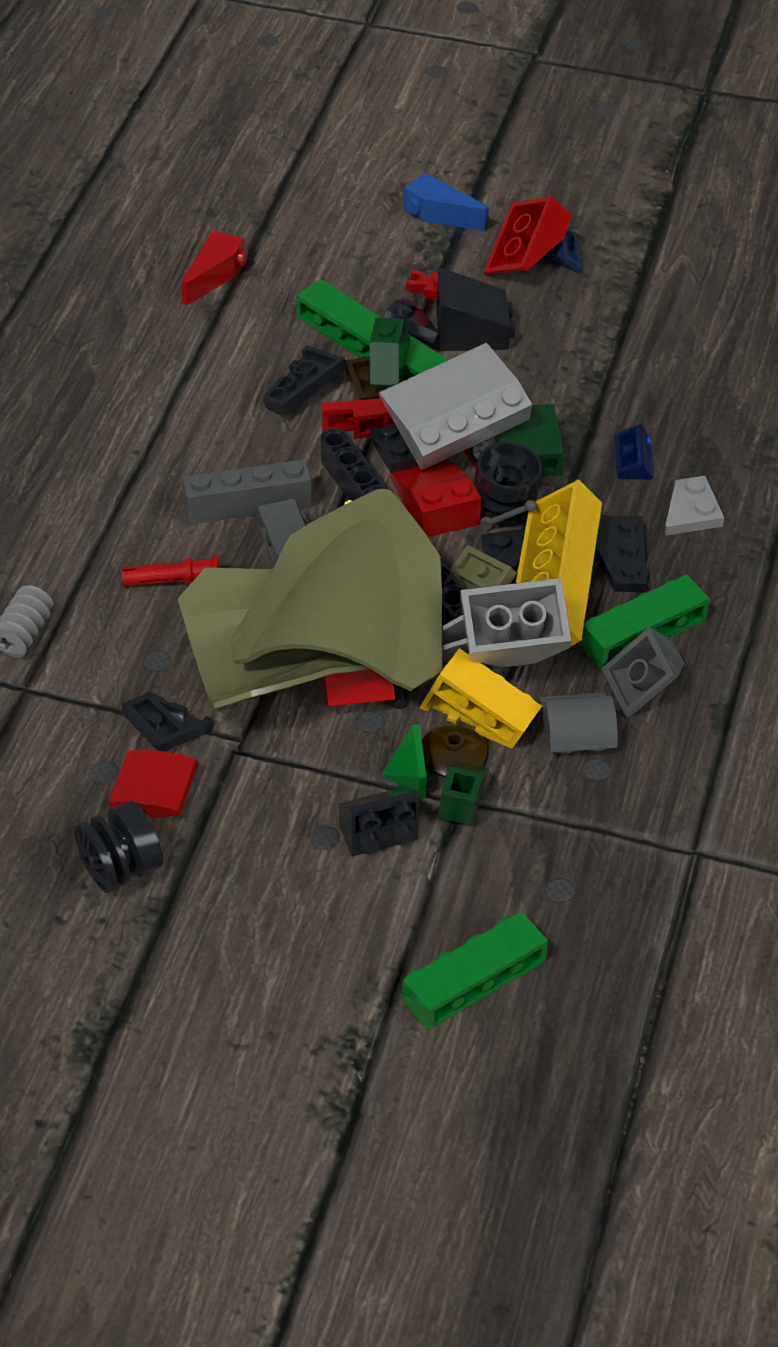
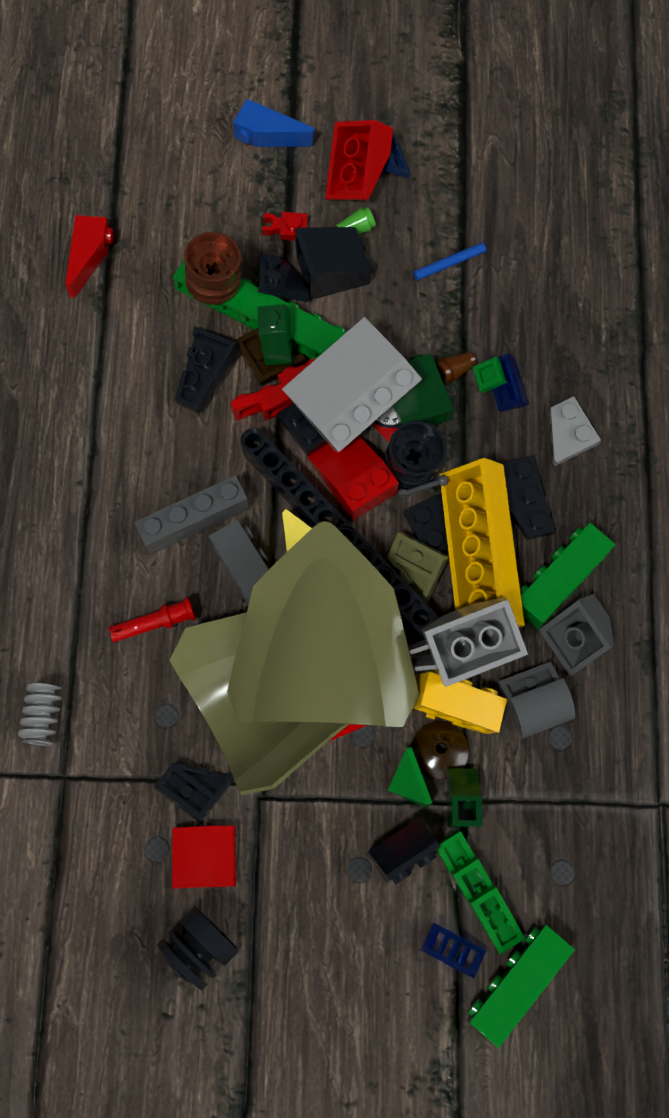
camera: 15 degrees left, 25 degrees up
none -> copper wheel [184,232,241,305]
none -> bright green cone [336,207,376,234]
none -> blue bar [413,242,486,281]
none -> clear blue slope [419,922,487,979]
none -> reddish brown cone [436,351,476,383]
none -> green slope [436,829,525,955]
none -> green tile [473,357,507,393]

